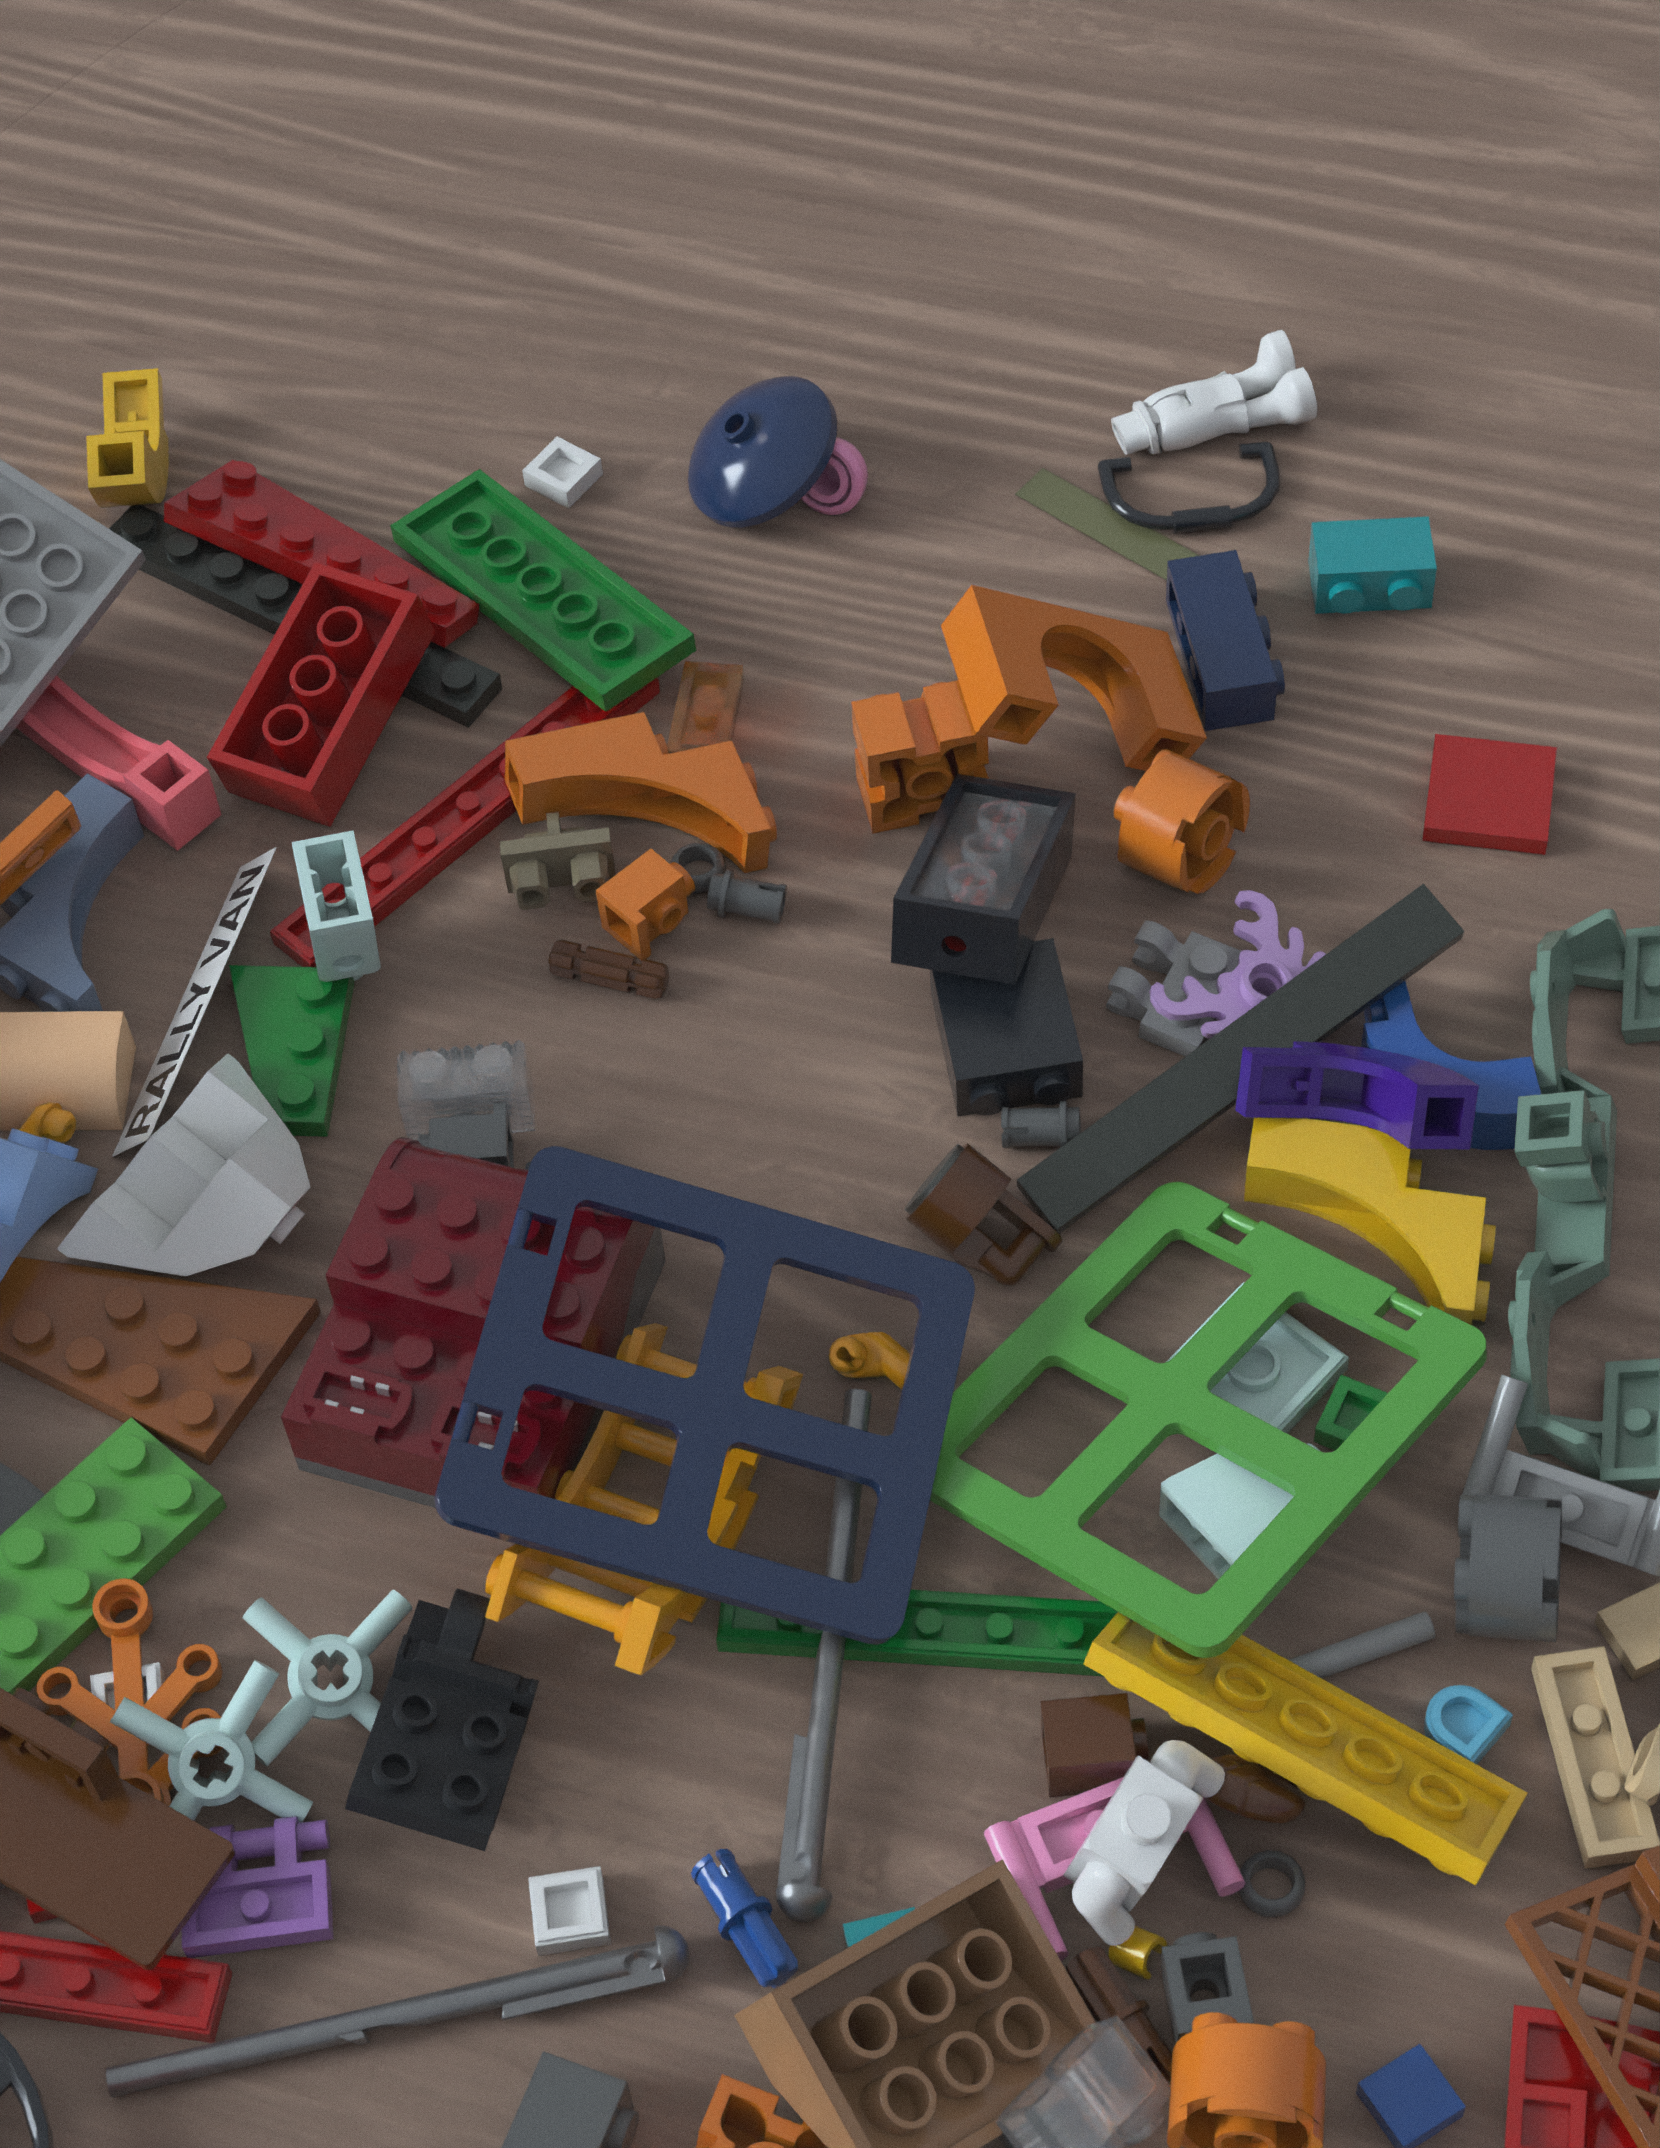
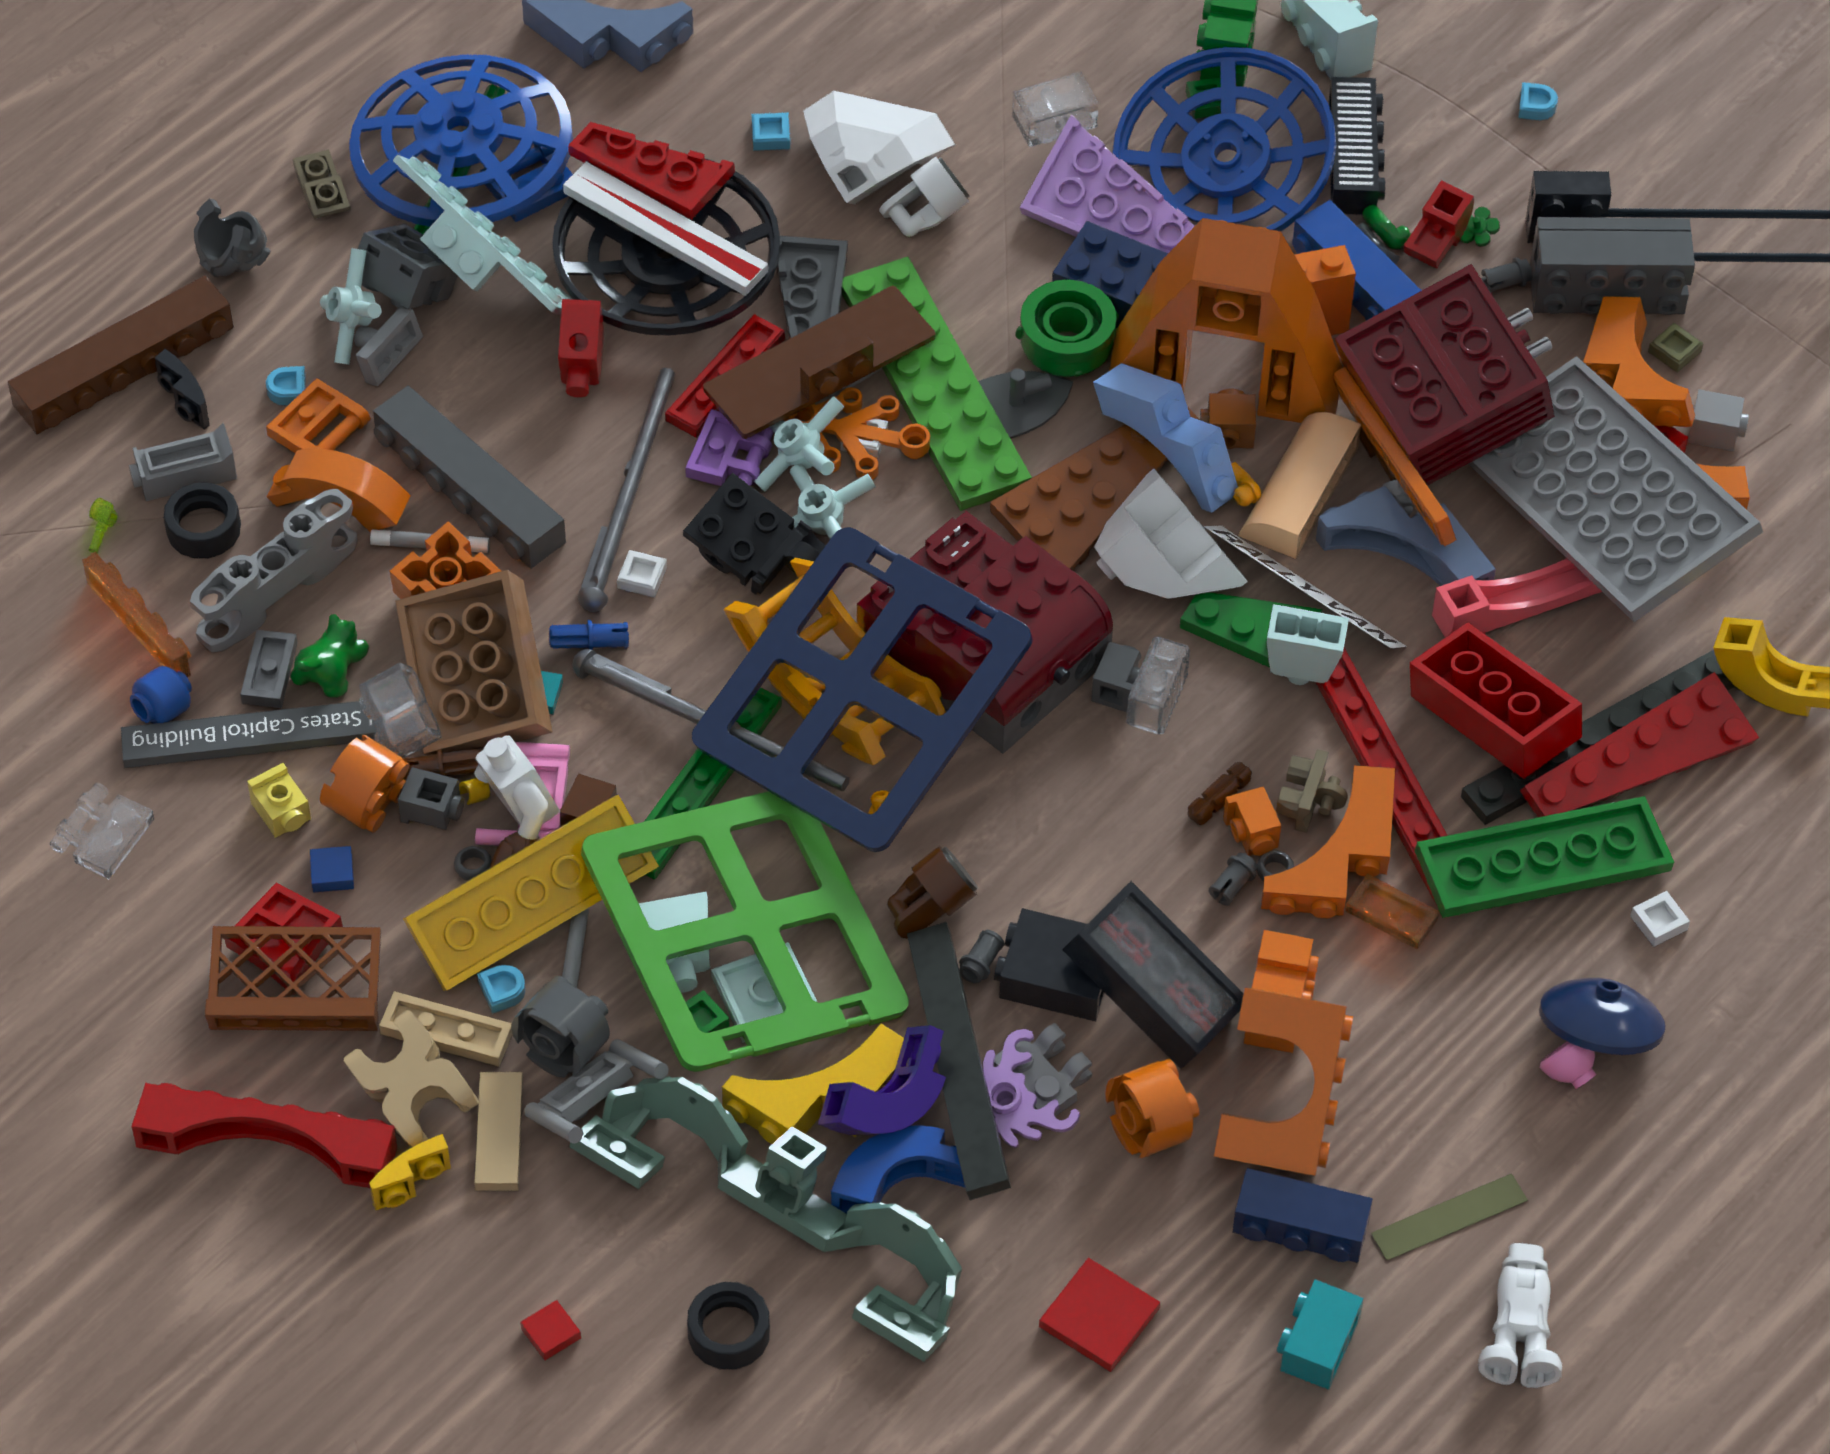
camera: 110 degrees right, 0 degrees up
black piece [1098,441,1280,534] -> none

